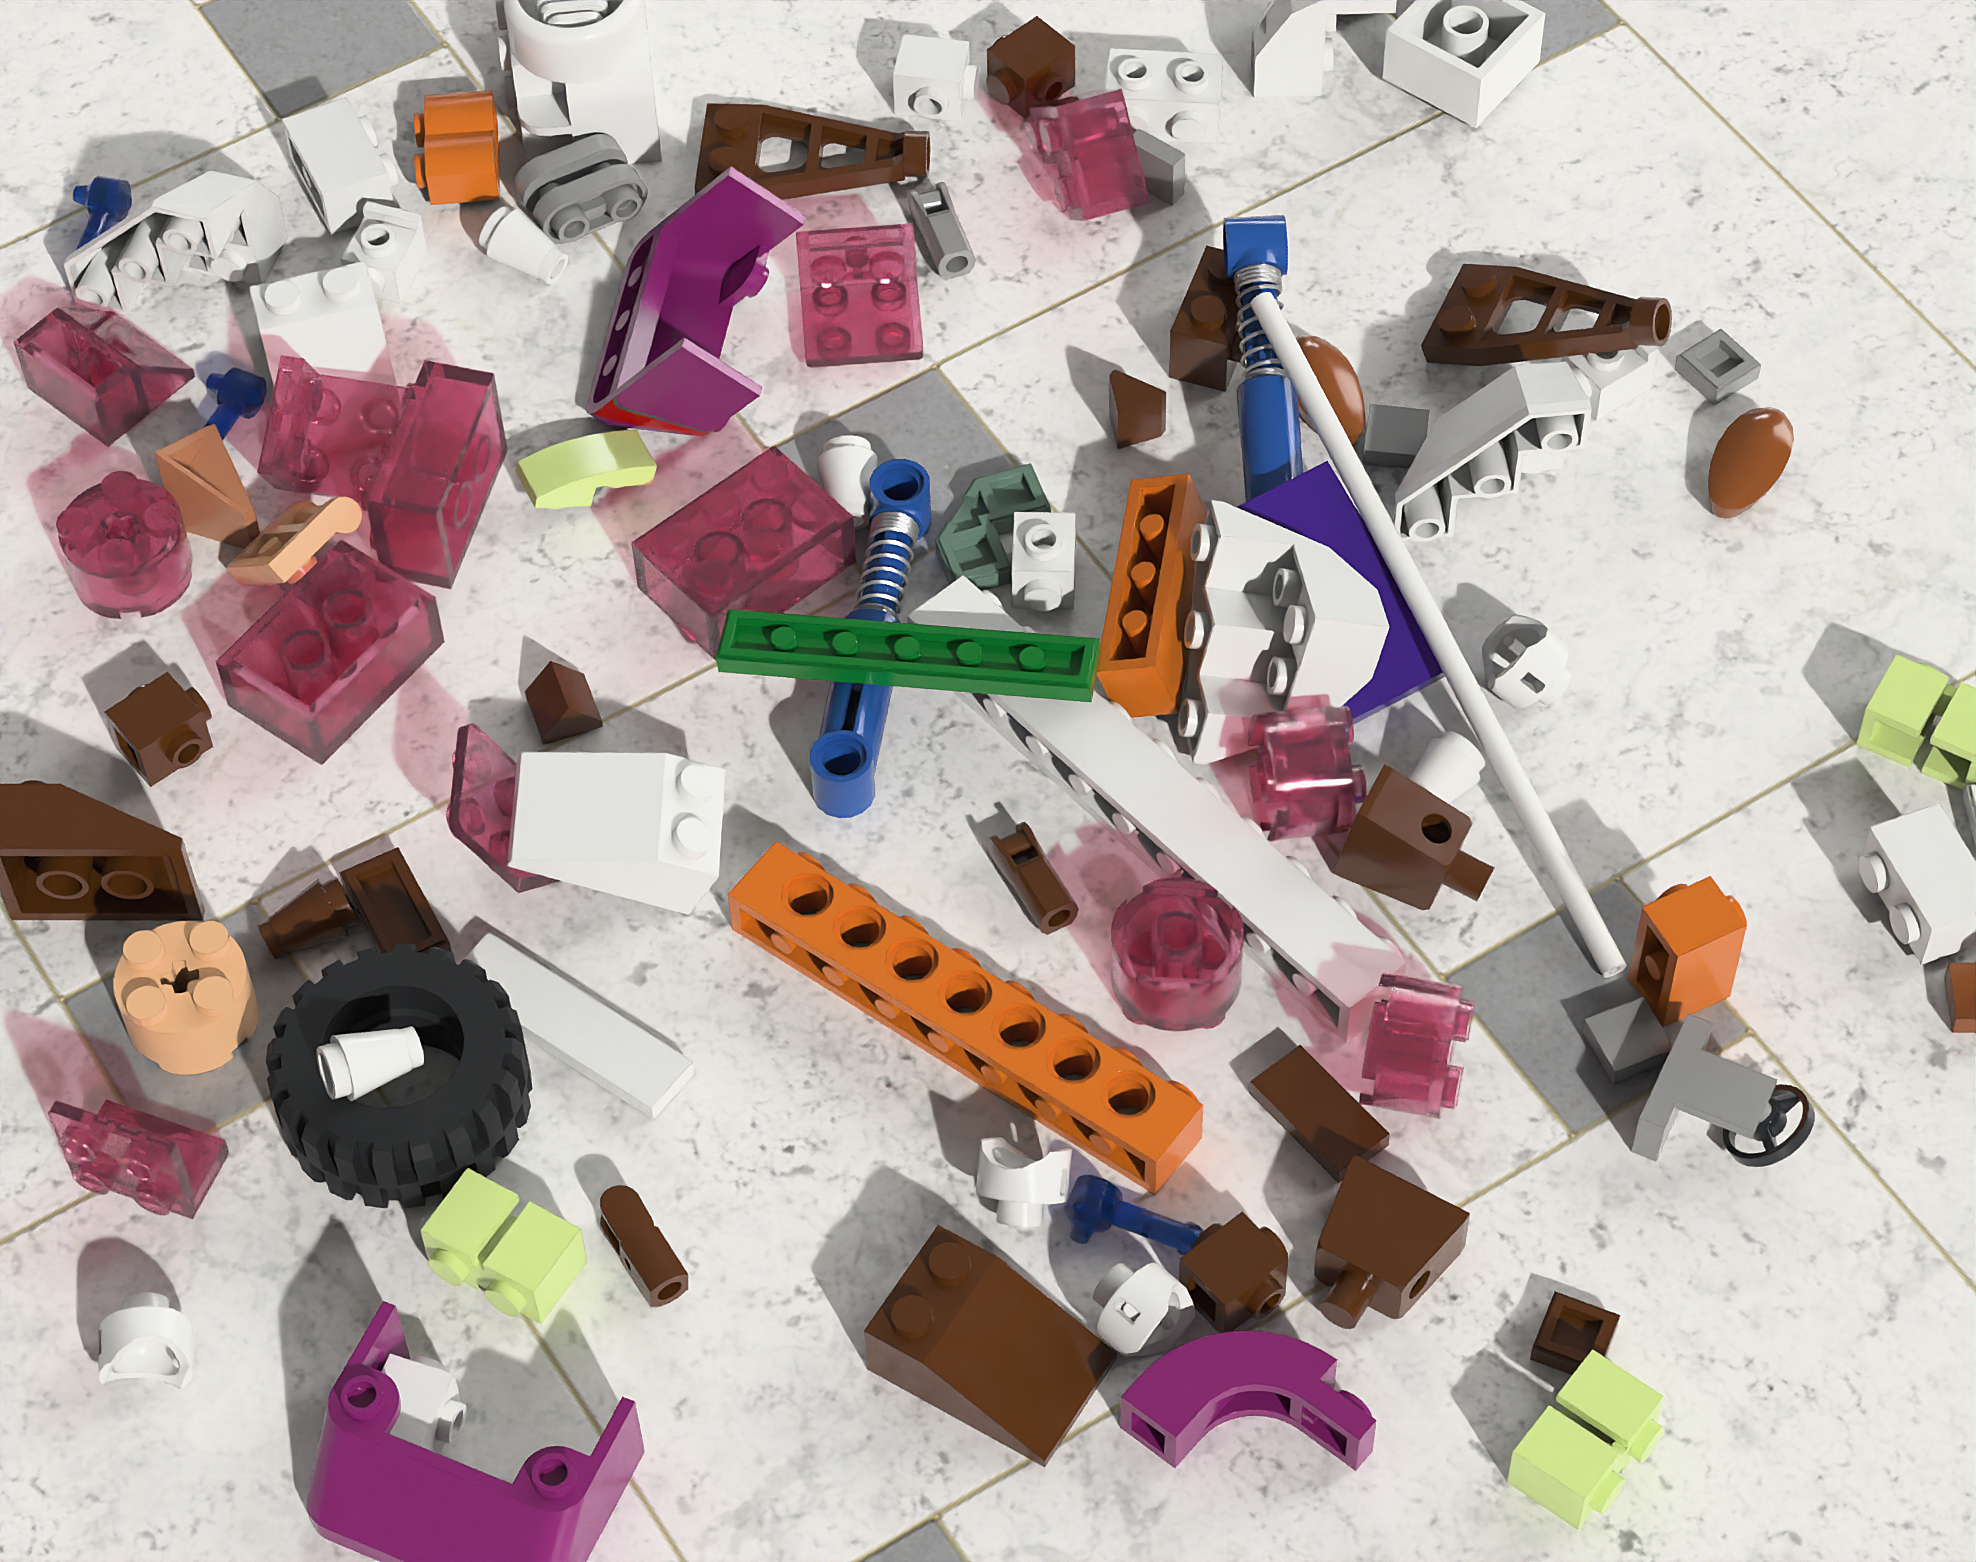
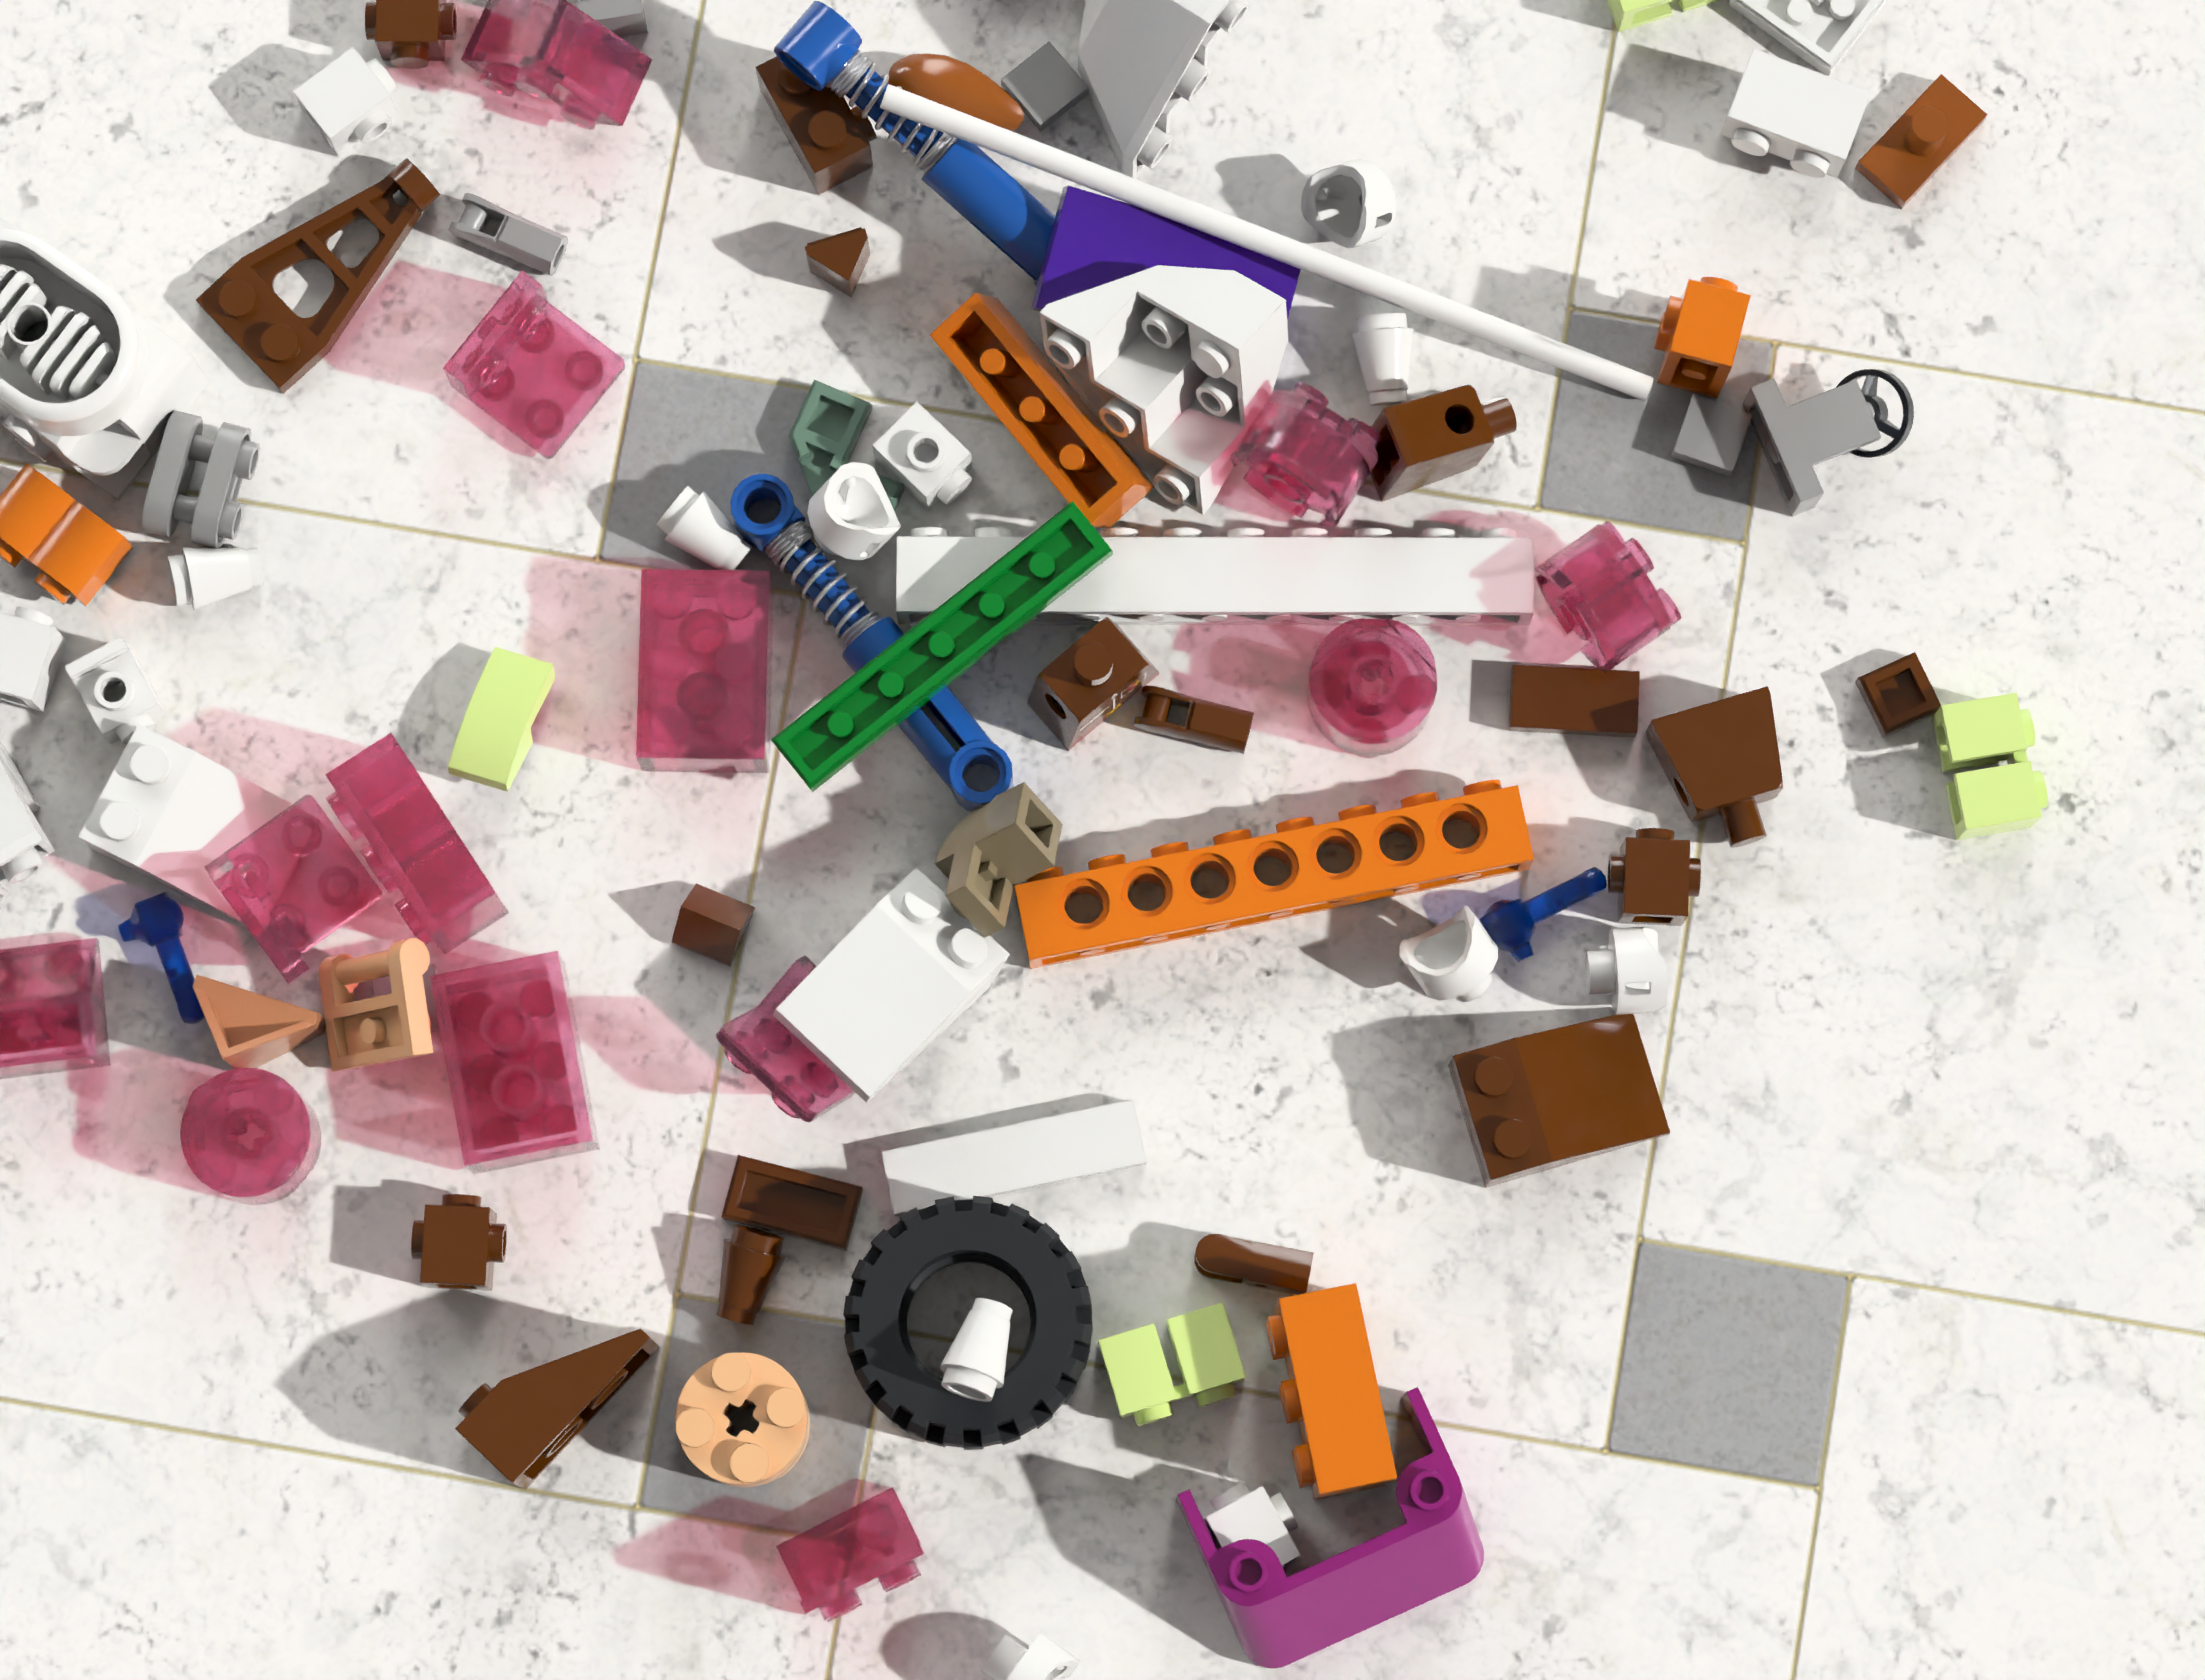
camera: 50 degrees left, 25 degrees up
magenta windscreen [586,167,806,437] -> none
magenta arch [1120,1331,1377,1471] -> none
none -> white piece [807,462,901,561]
none -> dark tan brick [934,782,1063,938]
none -> reddish brown torso [1027,617,1159,751]
none -> orange brick [1265,1283,1397,1500]

